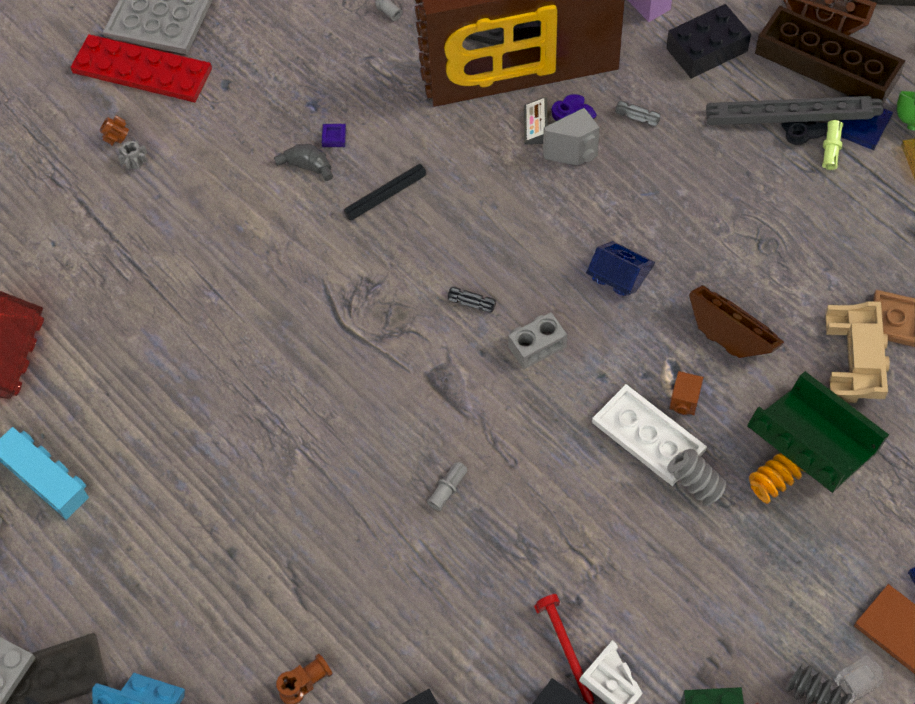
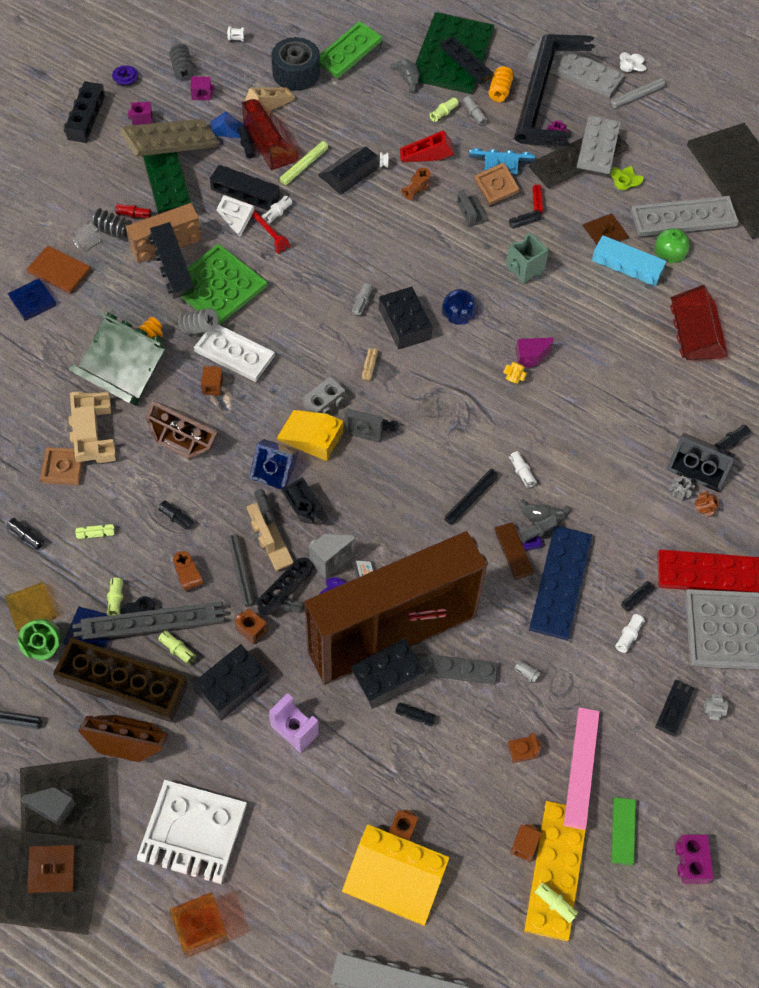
camera: 160 degrees right, 0 degrees up
none -> yellowish green axle [76,524,115,539]
none -> medium nougat piece [126,203,202,263]
none -> black brick [148,222,194,299]
none -> black axle [158,500,194,530]
none -> yellowish green pin [158,630,196,665]
none -> dark orange piece [173,551,203,592]
none -> bright green plate [180,244,268,325]
none -> dark grey axle [228,534,254,607]
none -> dark orange brick [235,608,267,644]
none -> tan bracket [247,503,293,571]
none -> dark grey axle [254,489,275,525]
none -> black beam [257,557,312,615]
none -> white pin [262,196,292,224]
none -> yellow slope [277,410,343,461]
none -> black piece [281,477,328,524]
none -> dark grey tile [345,408,383,442]
none -> tan axle [362,348,378,381]
none -> black brick [379,286,433,350]
none -> clear blue cylinder [442,289,477,325]
none -> dark grey panel [456,189,488,227]
none -> medium nougat plate [474,162,519,206]
none -> reddish brown tile [494,522,534,580]
none -> yellow gear [503,362,527,384]
none -> sand green piece [506,232,549,284]
none -> black axle [509,210,541,228]
none -> white pin [509,451,537,488]
none -> magenta slope [516,337,554,368]
none -> dark grey pin [518,515,558,543]
none -> dark blue plate [529,526,592,641]
none -> red axle [532,184,544,214]
none -> reddish brown piece [583,213,629,245]
none -> white pin [615,614,645,653]
none -> black axle [621,581,654,611]
none -> black slope [666,432,736,492]
none -> black pin [714,424,751,450]

